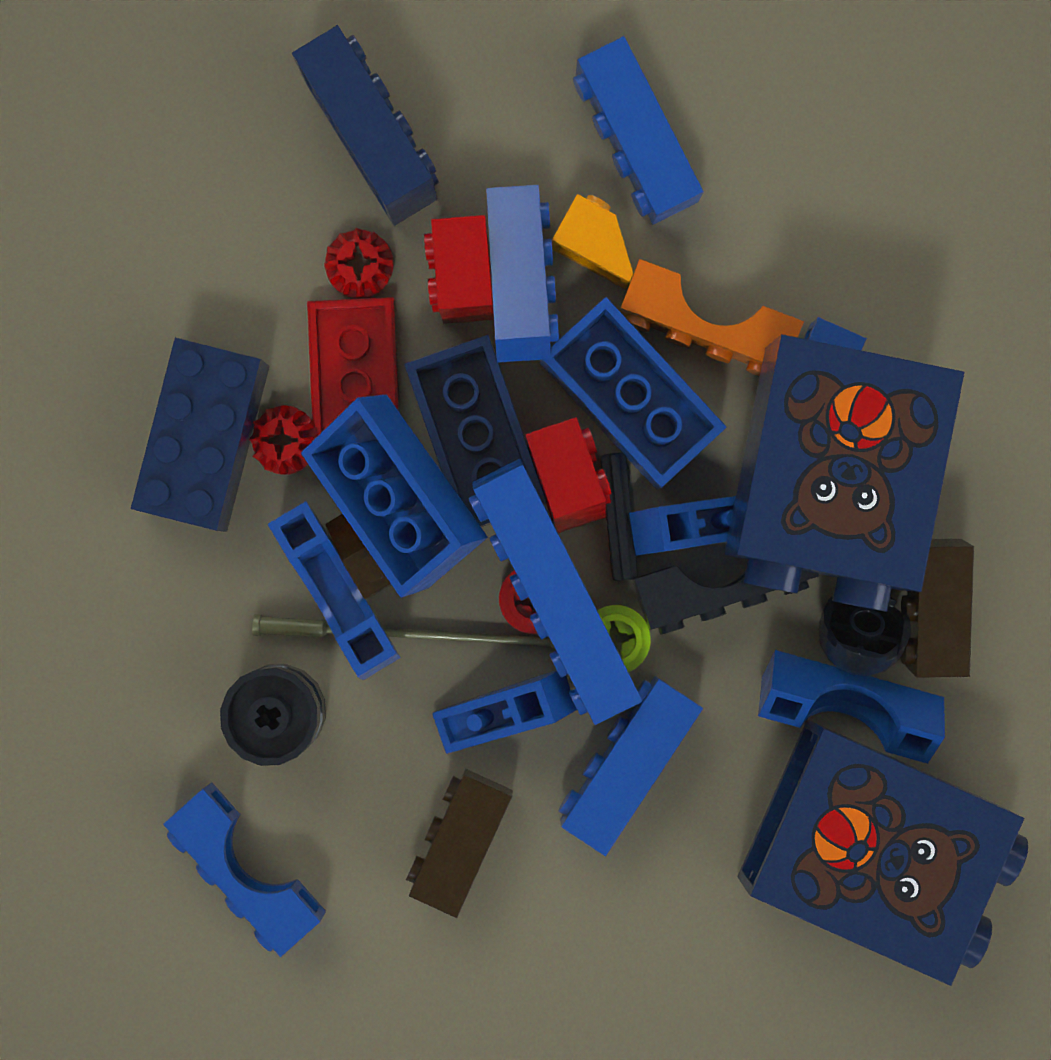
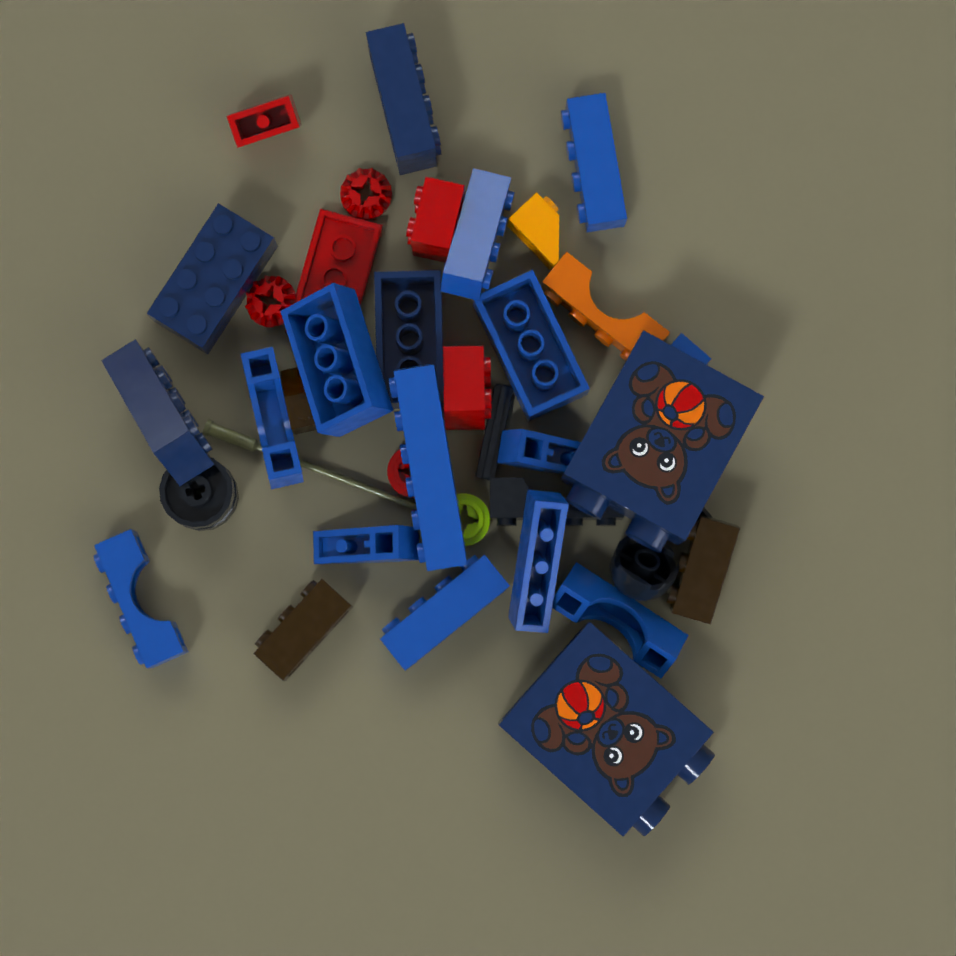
camera: 20 degrees right, 5 degrees down
none -> dark blue brick [101,339,214,486]
none -> red brick [226,94,302,148]
none -> blue brick [508,490,569,633]

